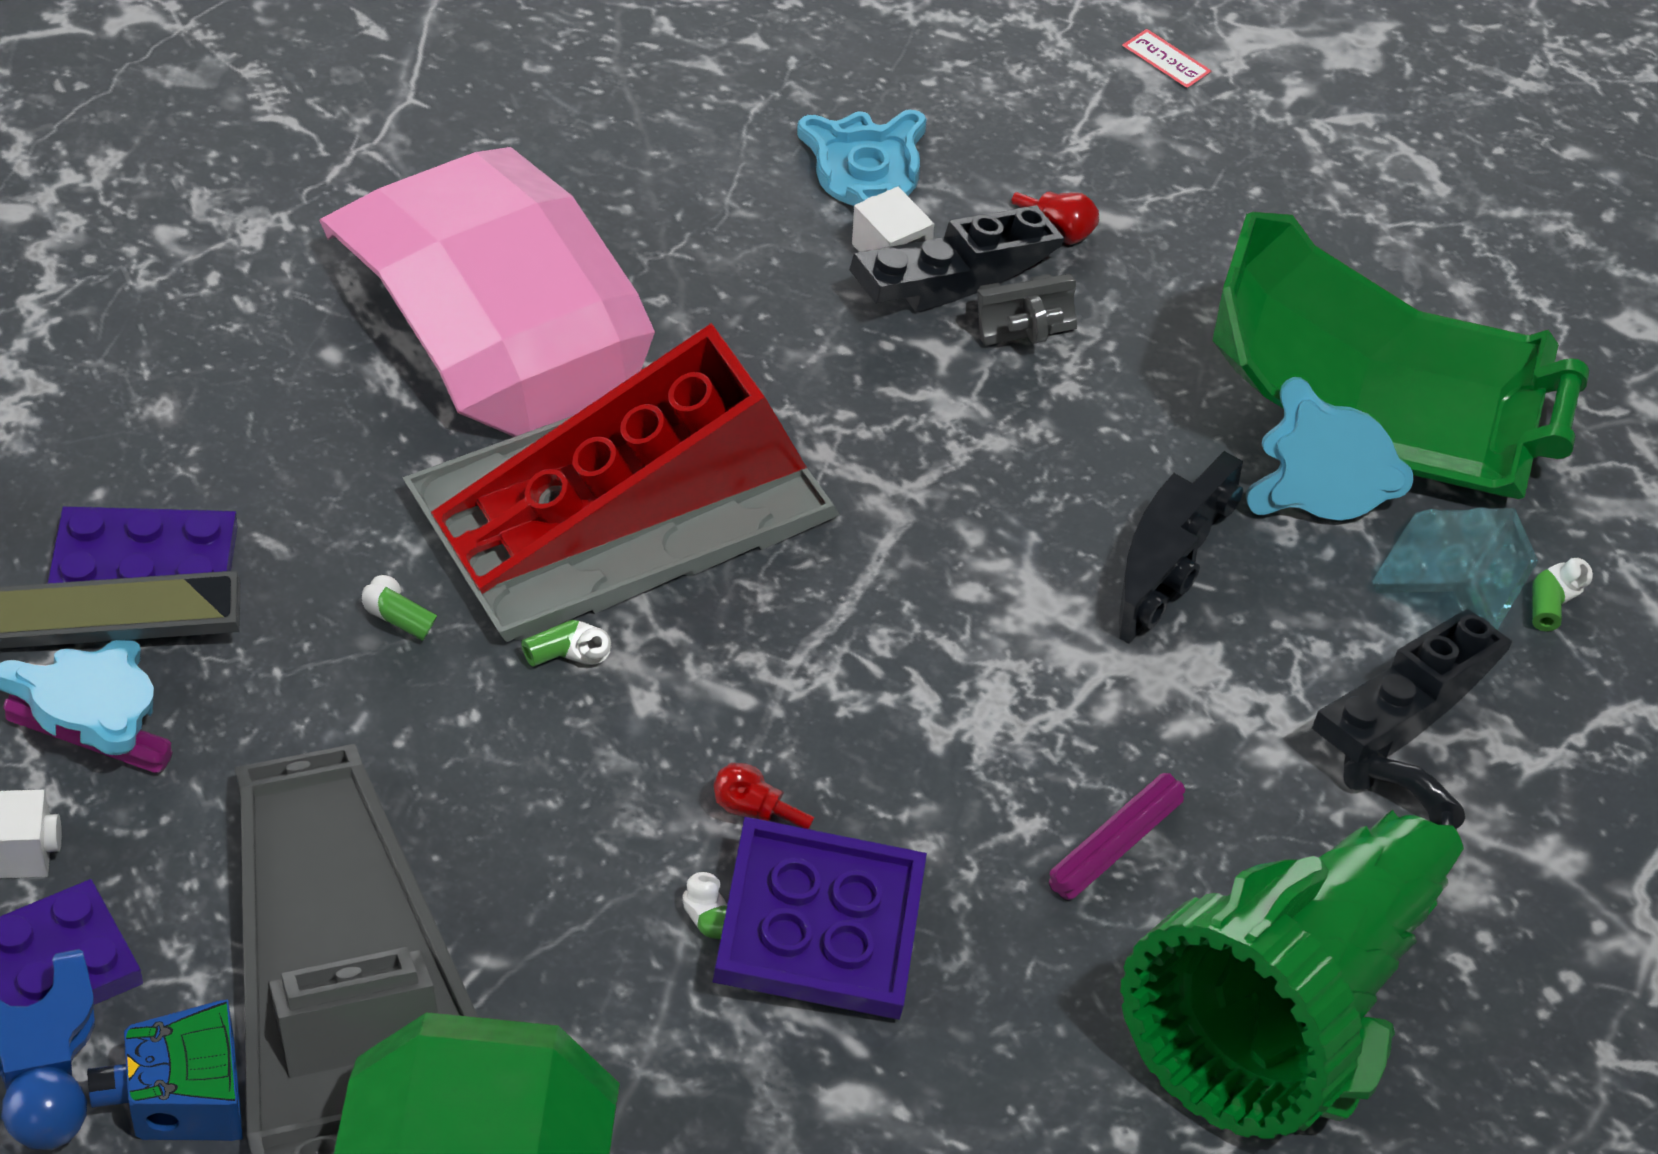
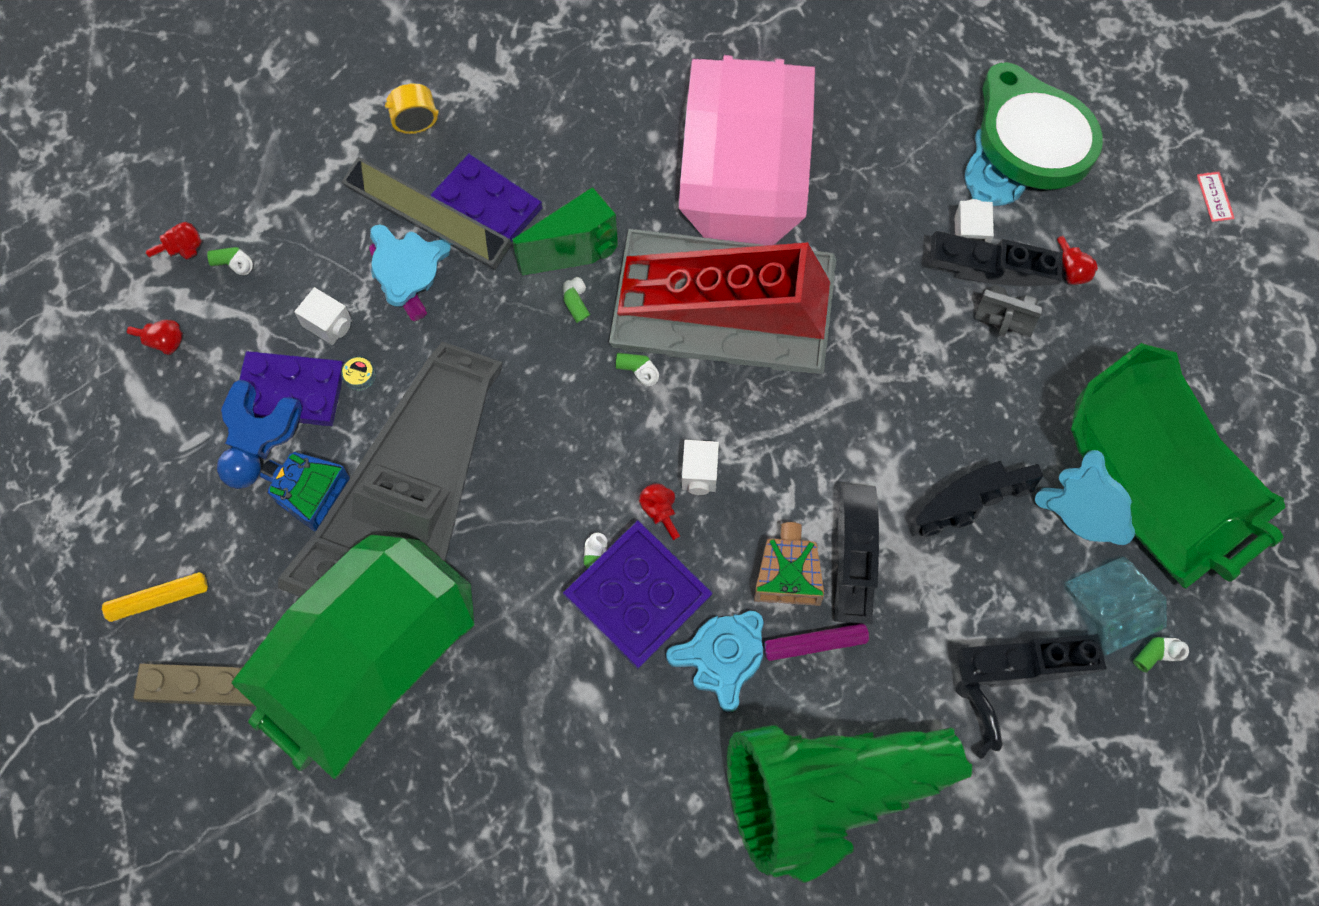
camera: 40 degrees right, 20 degrees up
none -> tile [341,356,376,391]
none -> green slope [512,187,618,276]
none -> medium azure tile [666,611,764,712]
none -> white brick [682,440,719,495]
none -> torso [754,522,824,606]
none -> black slope [834,483,879,624]
none -> piece [980,62,1103,189]

